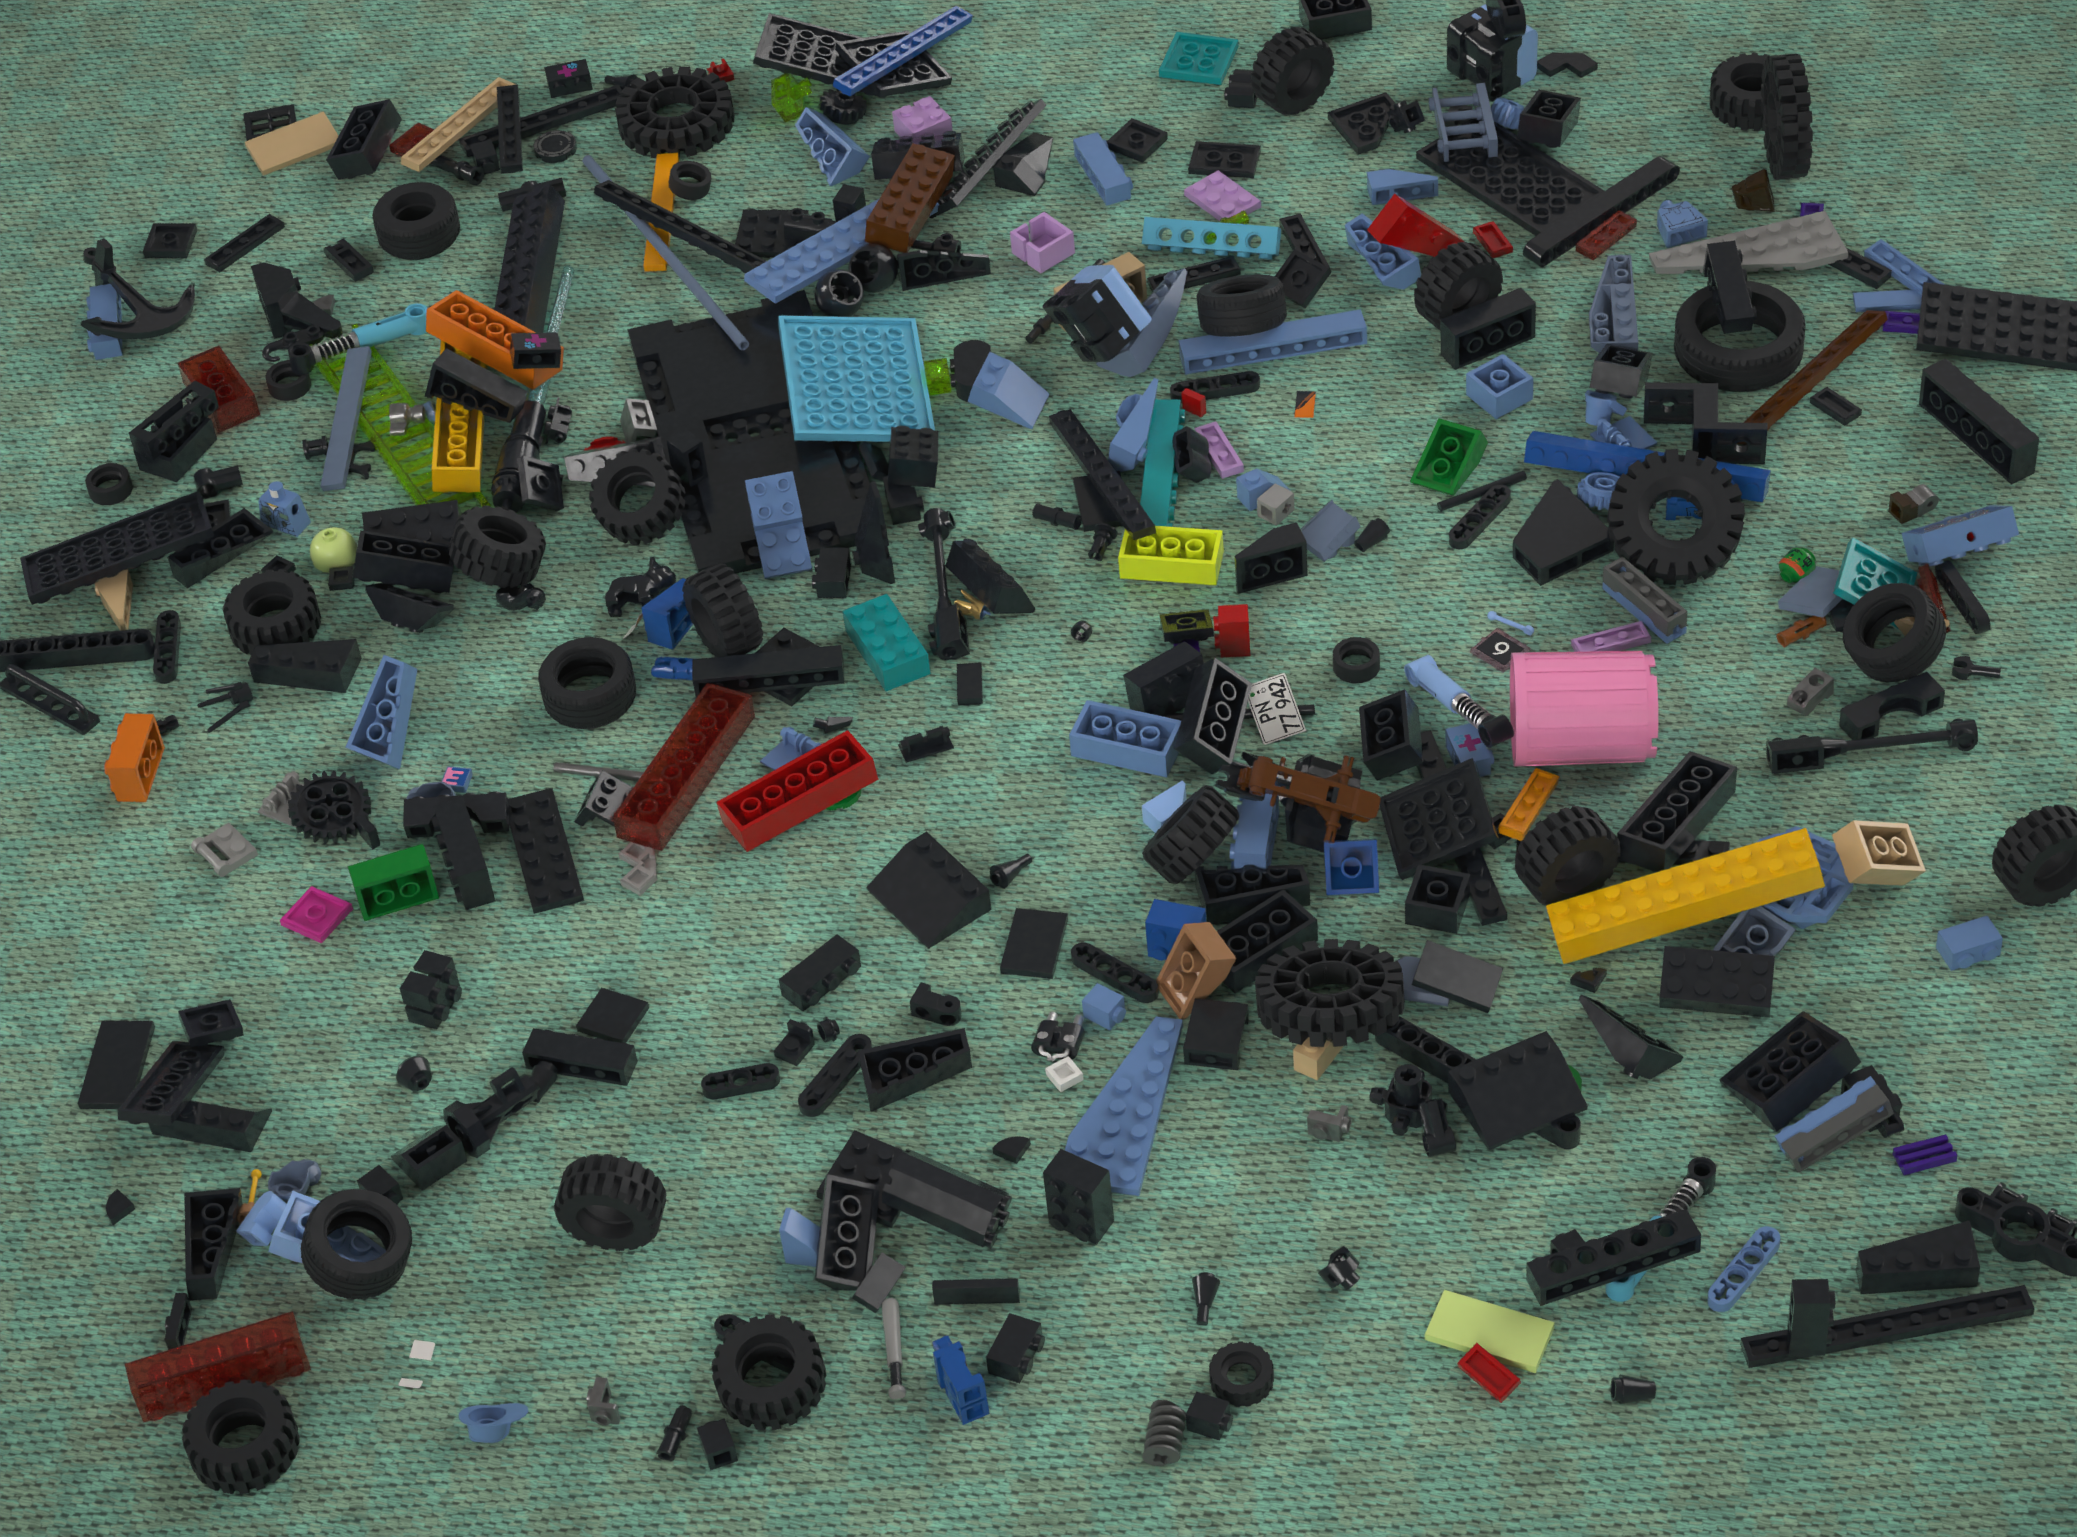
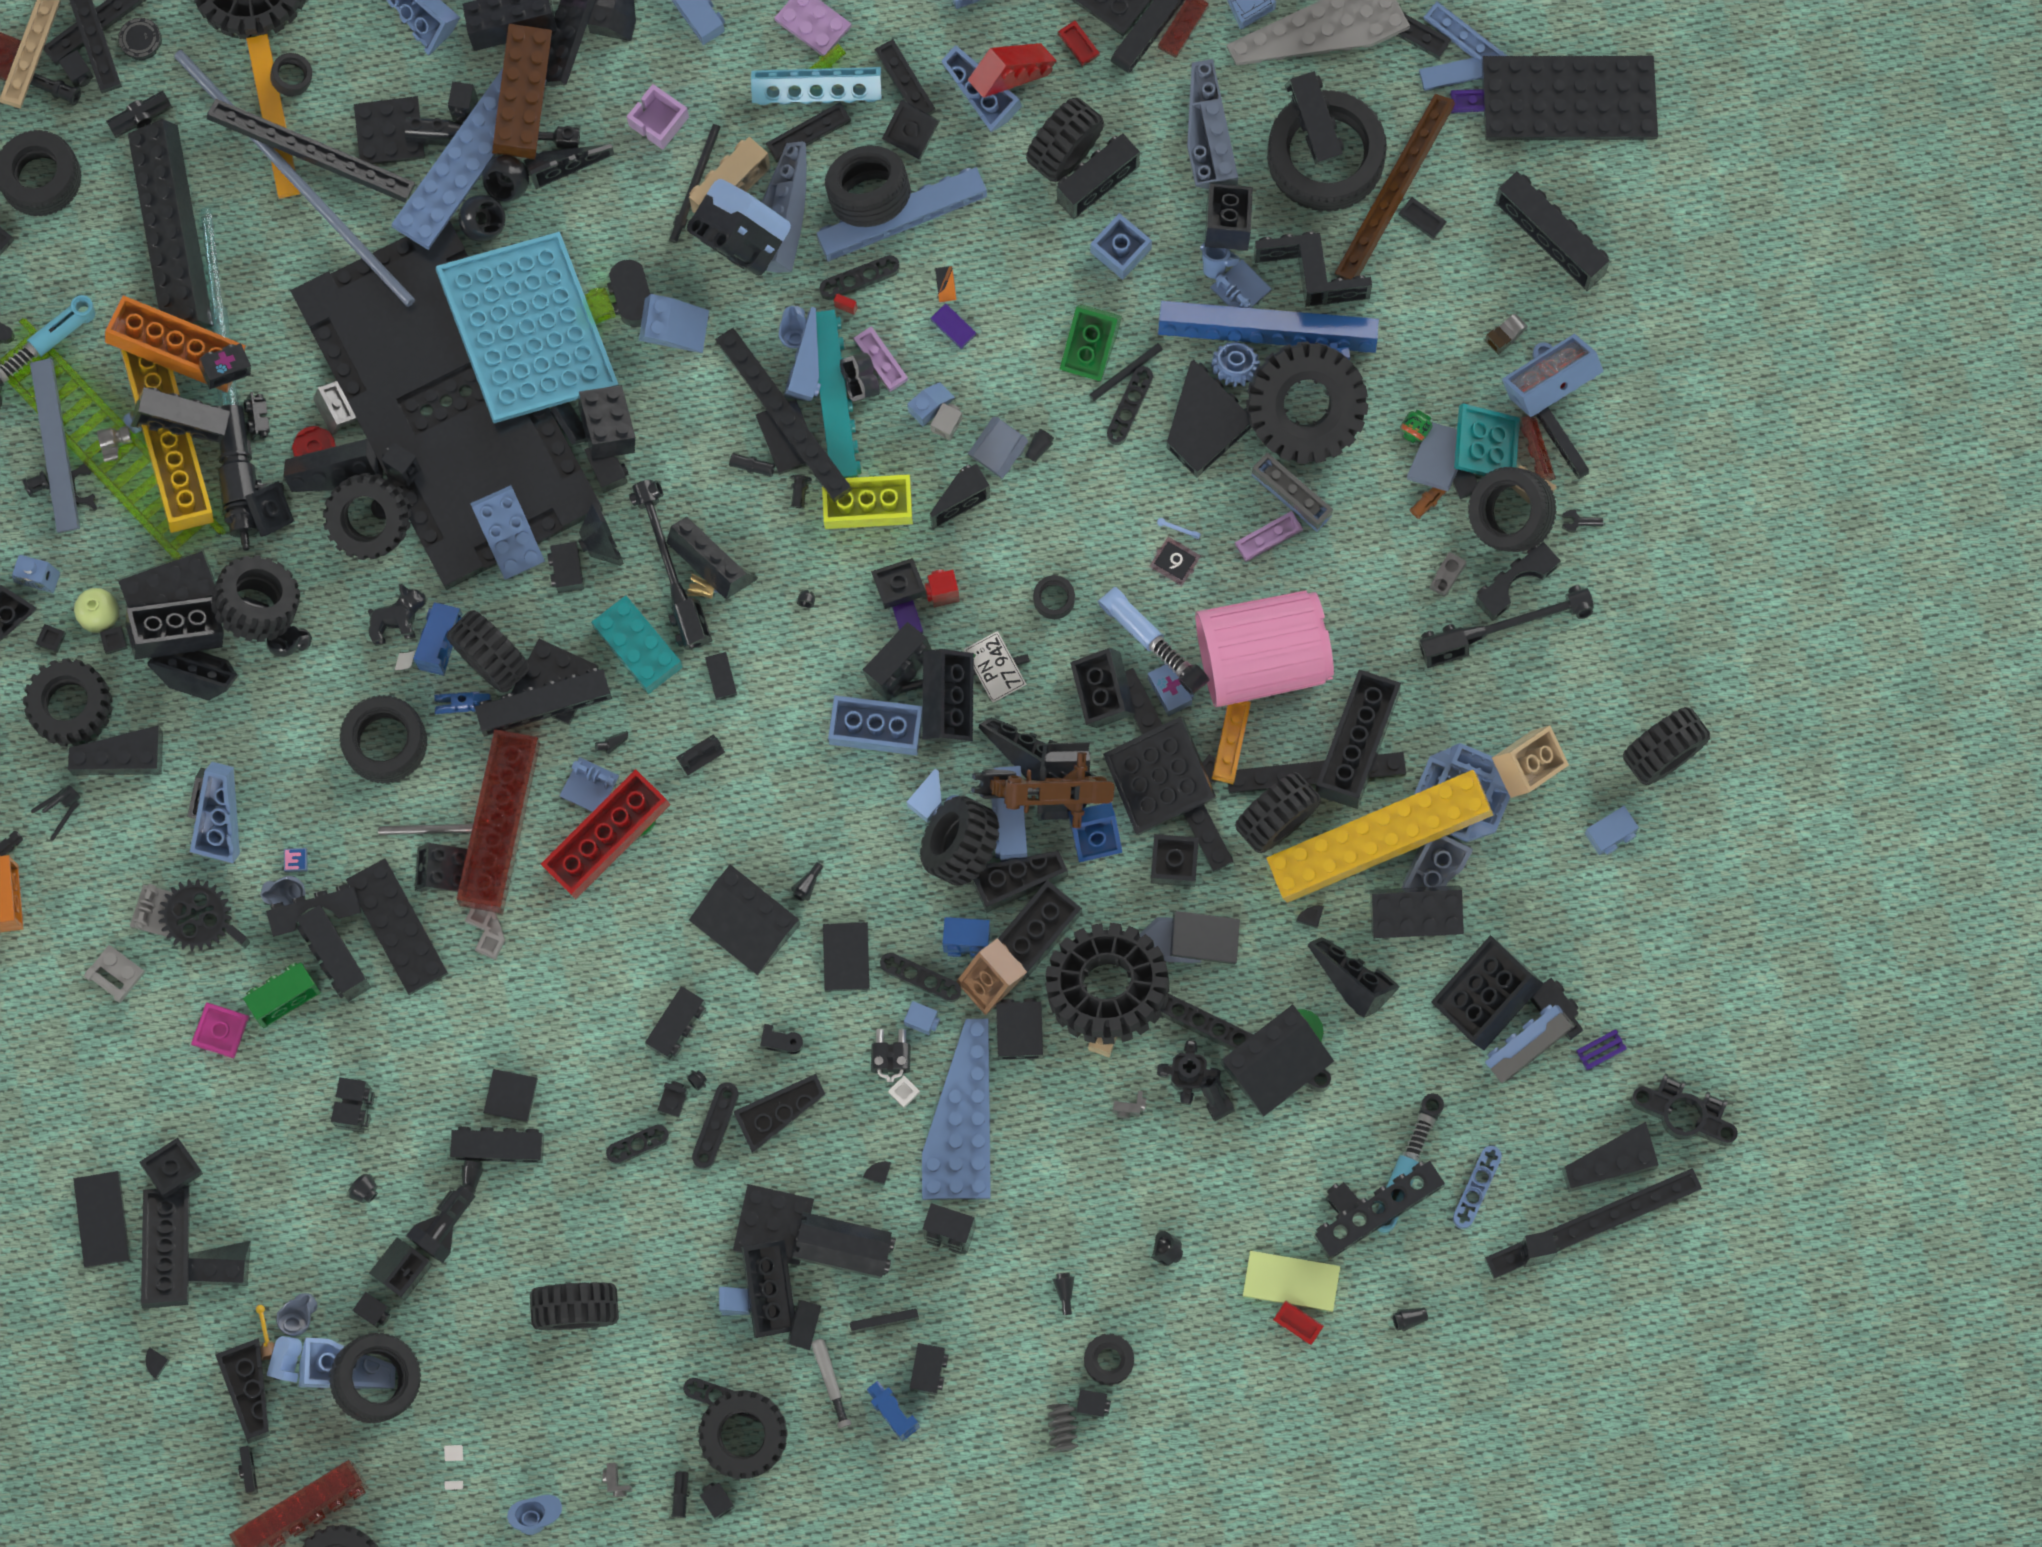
camera: 15 degrees left, 30 degrees up
none -> dark purple tile [930,303,976,349]

